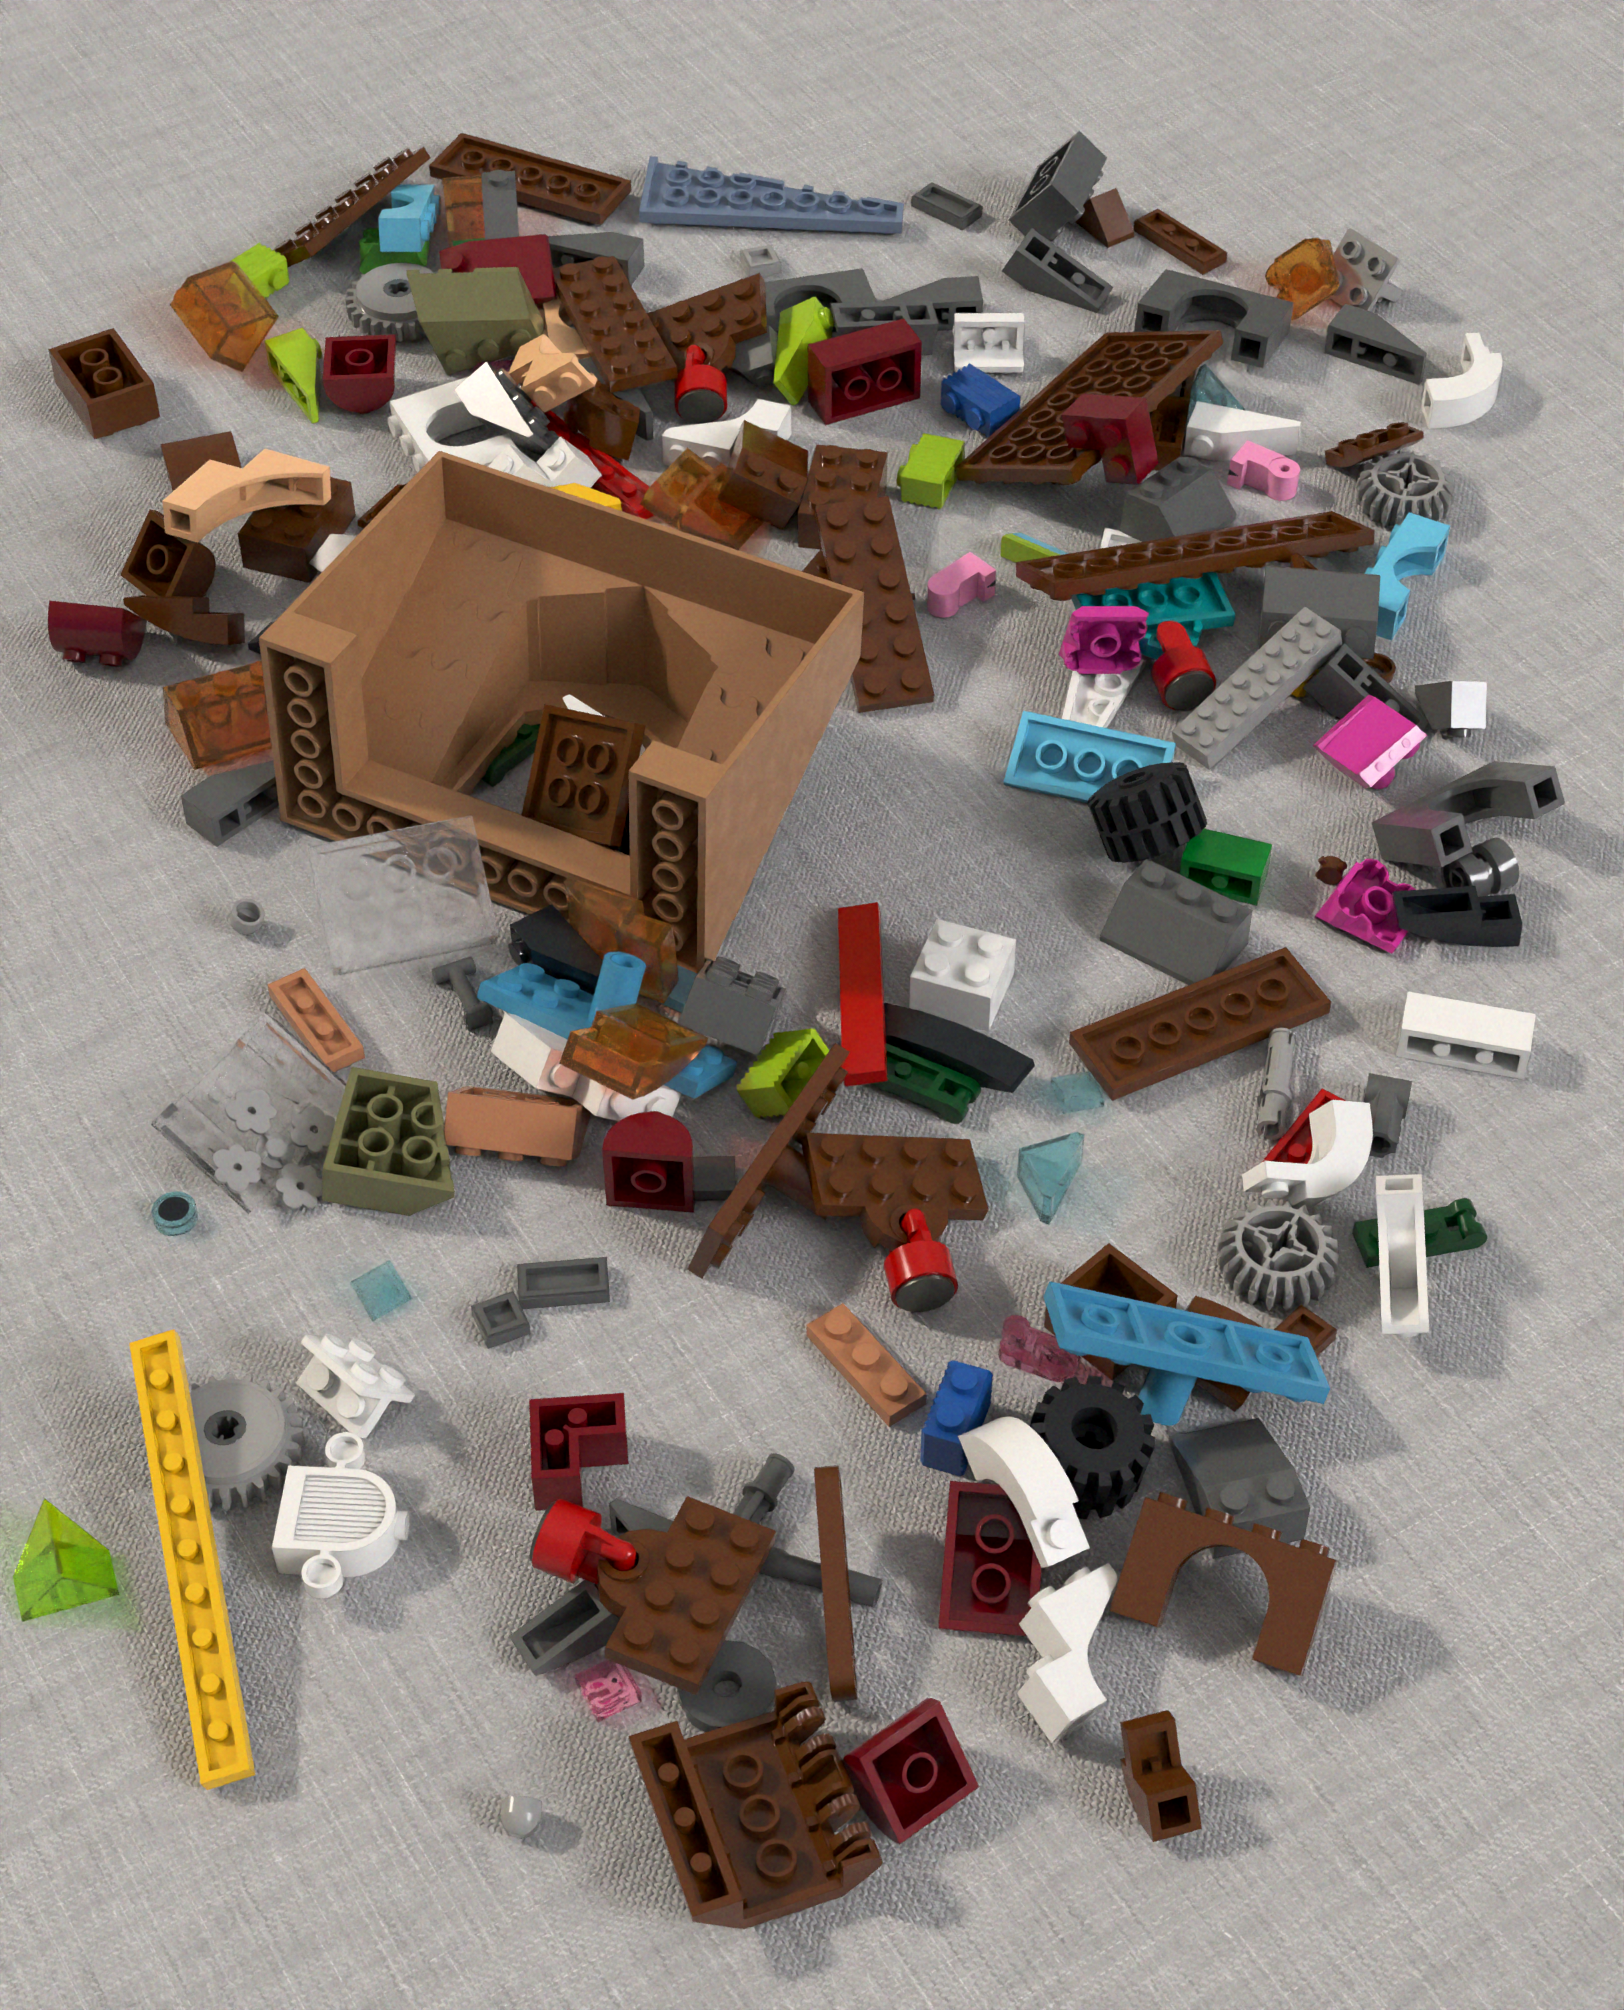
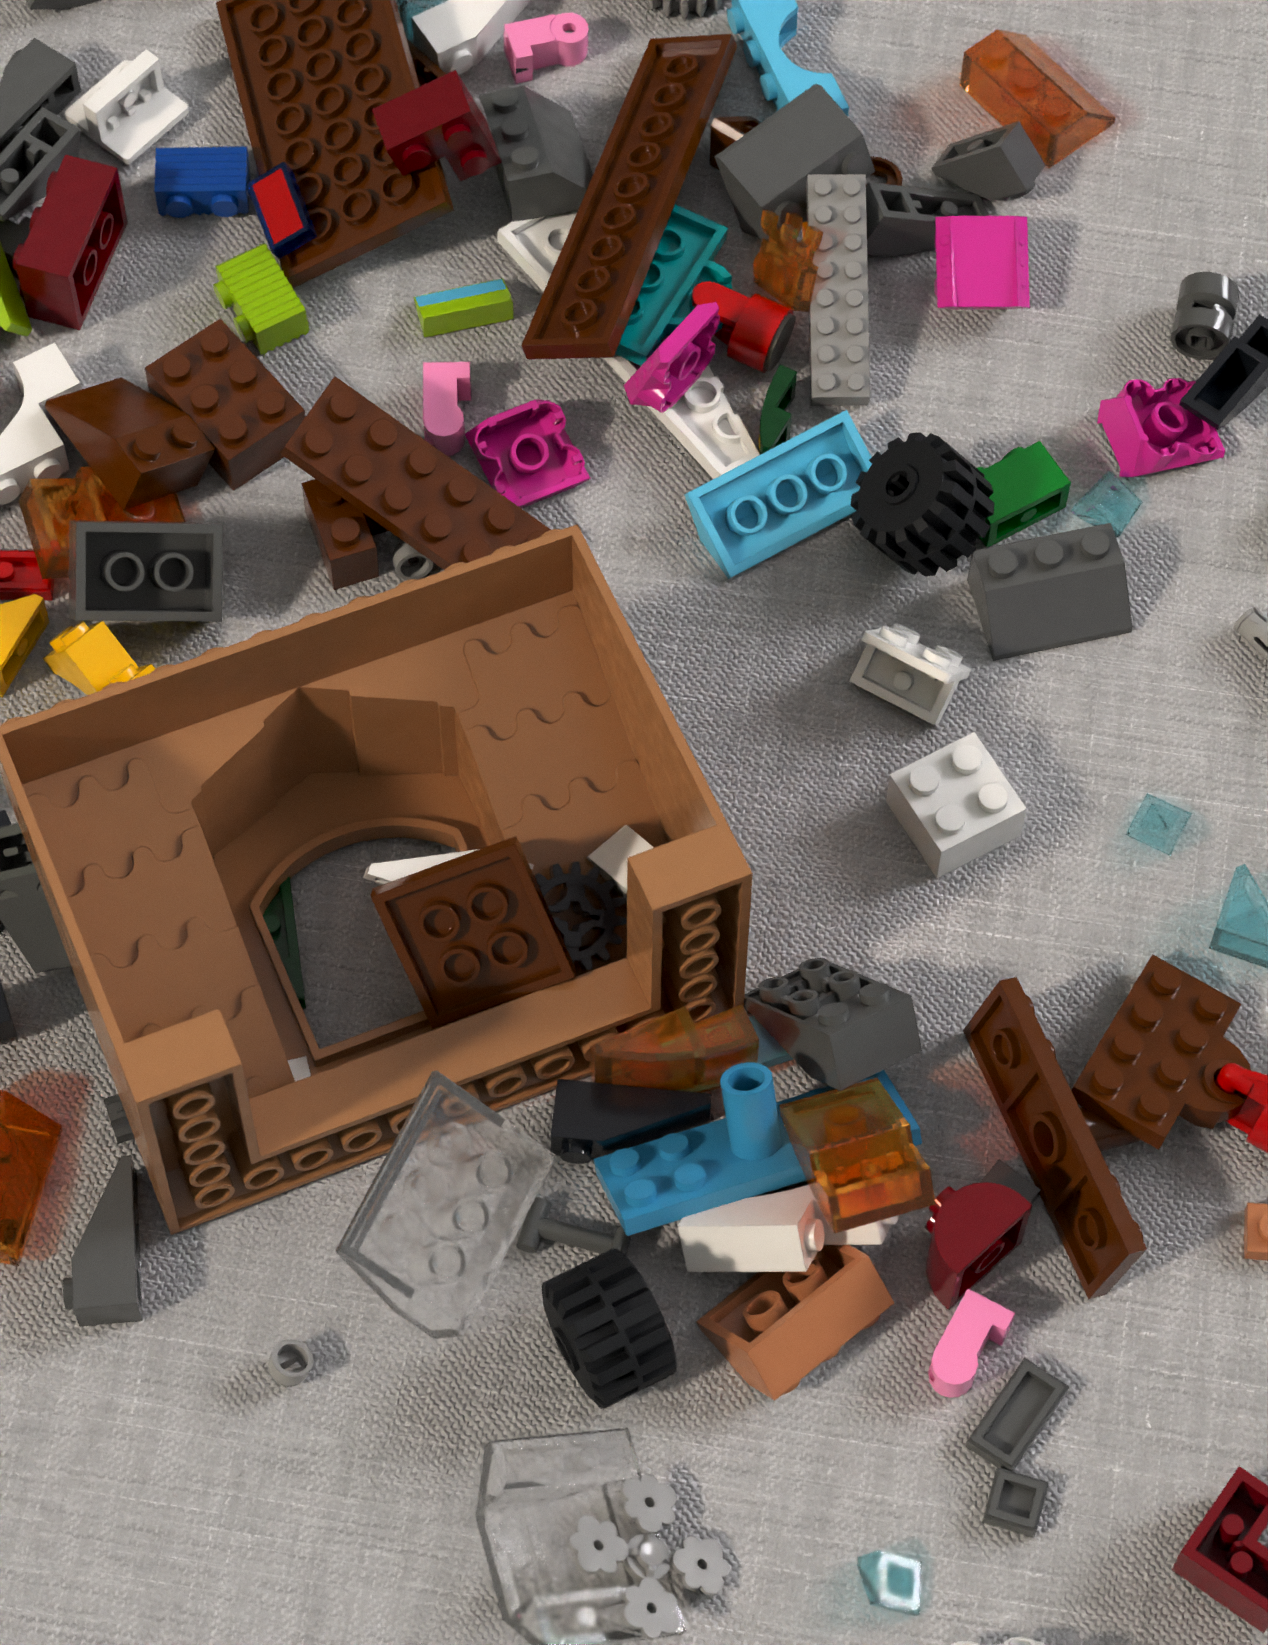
camera: 50 degrees left, 15 degrees up
nougat plate [267,968,365,1075] -> none
olive wedge [322,1067,455,1216] -> none
lime brick [737,1028,829,1119] -> none
red tile [838,902,887,1087] -> none
dark green plate [869,1043,982,1124] -> none
black slope [884,1003,1035,1093] -> none
reddish brown plate [1069,947,1331,1101] -> none
reddish brown piece [1315,856,1347,885] -> none
dark grey arch [1371,761,1565,867] -> none
none -> dark grey brick [69,520,223,622]
none -> tile [246,161,317,259]
none -> dark pink slope [464,399,591,509]
none -> black wheel [541,1248,677,1409]
none -> clear orange plate [753,210,823,312]
none -> dark green slope [758,364,797,455]
none -> white bracket [849,623,971,725]
none -> bright pink leg [928,1289,1015,1398]
none -> clear orange slope [960,29,1116,169]
none -> clear light blue slope [1071,471,1143,537]

